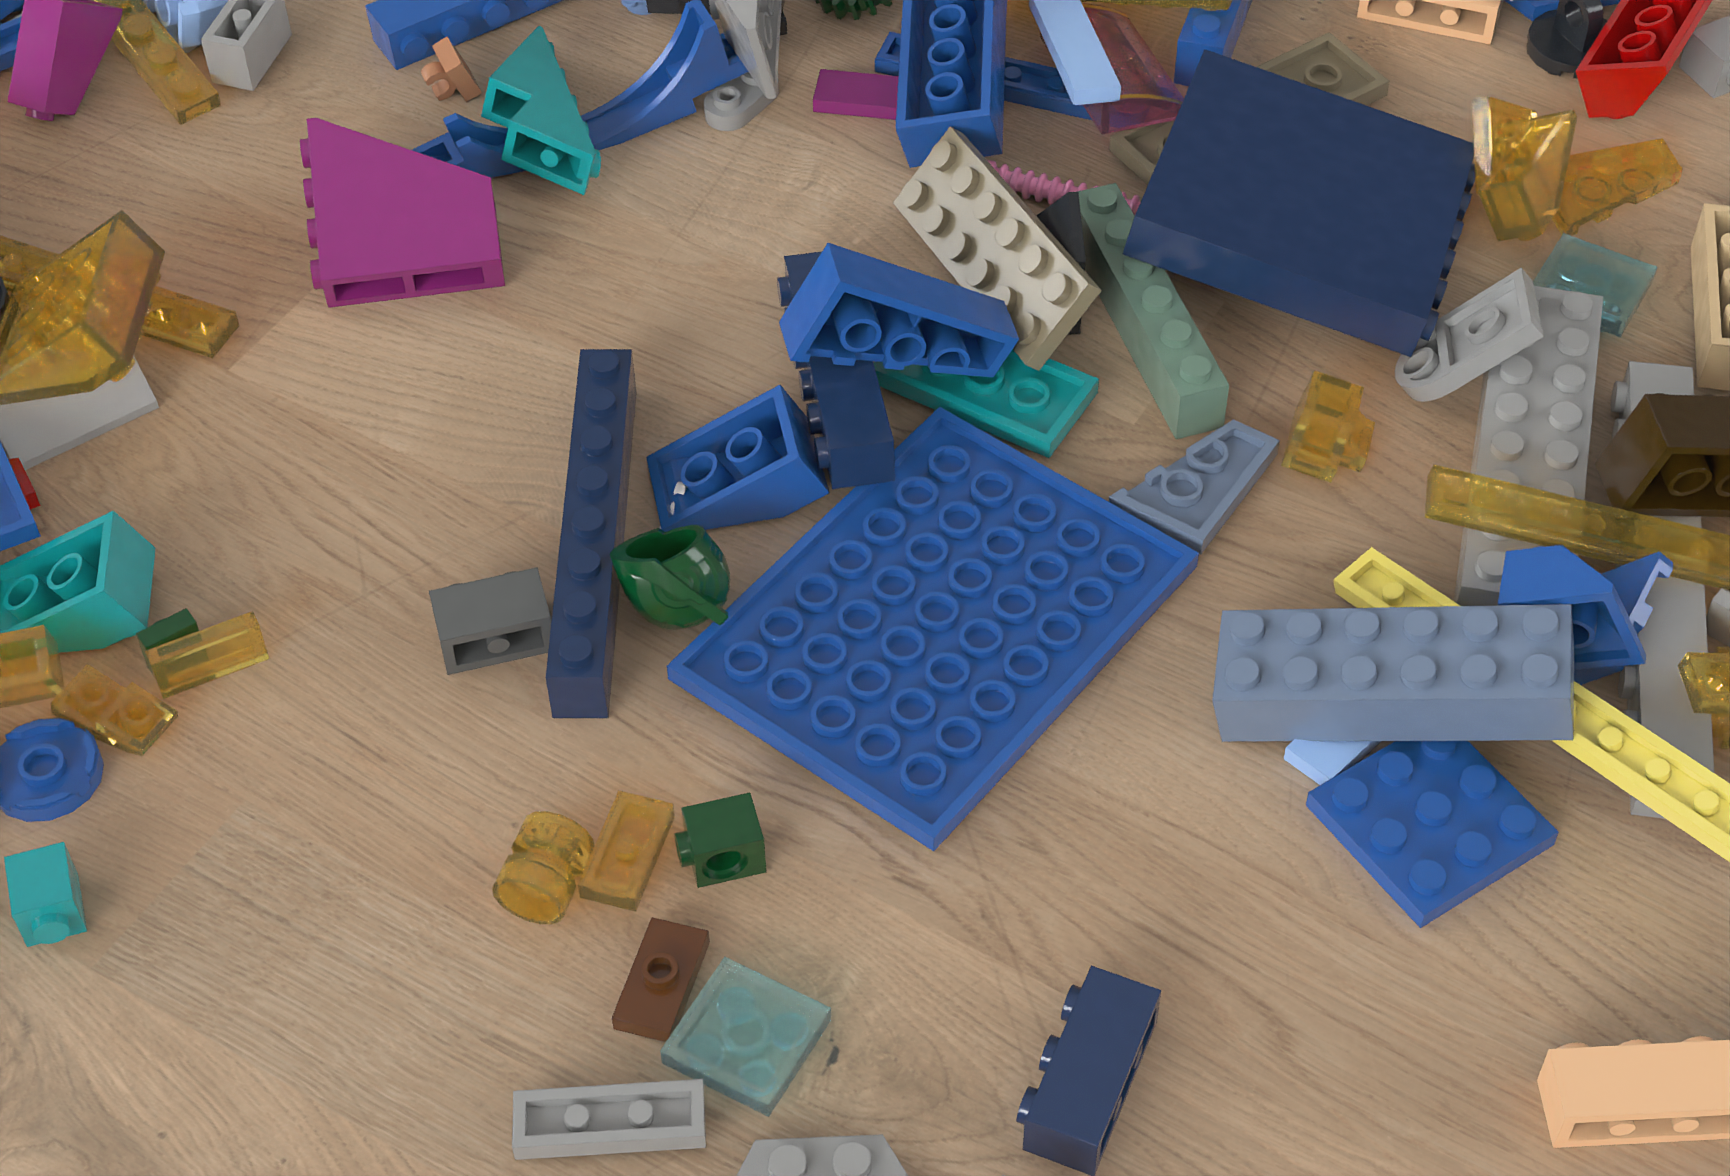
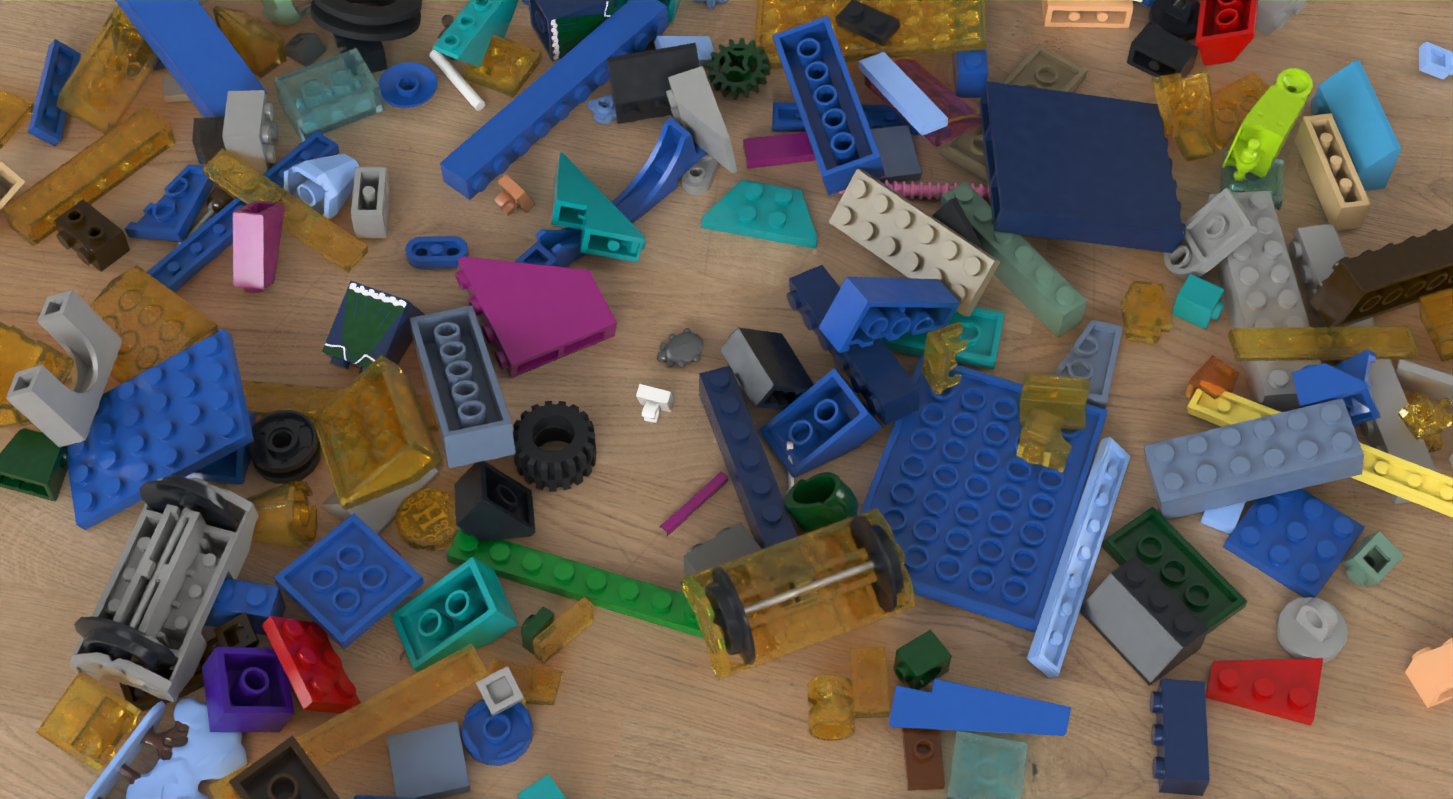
camera: 20 degrees left, 5 degrees up
none -> slope [322,281,425,380]
none -> clear yellow tile [396,488,459,551]
none -> blue plate [405,236,469,269]
none -> sand blue brick [409,305,516,468]
none -> green plate [446,529,712,639]
none -> black slope [454,461,536,542]
none -> light grey plate [476,666,525,716]
none -> black tyre [513,401,596,492]
none -> white tile [636,384,674,424]
none -> dark grey piece [657,328,703,368]
none -> magenta piece [660,472,728,536]
none -> clear yellow piece [680,508,916,681]
none -> teal wing [701,180,818,249]
none -> black brick [720,327,814,410]
none -> sand blue tile [871,125,922,183]
none -> blue wedge [889,679,1071,736]
none -> clear yellow hinge [921,322,968,396]
none -> clear yellow brick [1016,407,1072,473]
none -> clear yellow panel [1019,374,1090,430]
none -> light blue tile [1027,437,1131,678]
none -> slope [1080,556,1209,686]
none -> dark green tile [1101,507,1247,635]
none -> black brick [1127,23,1199,88]
none -> teal brick [1172,274,1225,329]
none -> clear orange panel [1185,355,1239,399]
none -> red wing [1205,658,1323,726]
none -> lime piece [1222,68,1313,181]
none -> light grey tile [1276,597,1348,663]
none -> sand green brick [1343,531,1404,588]

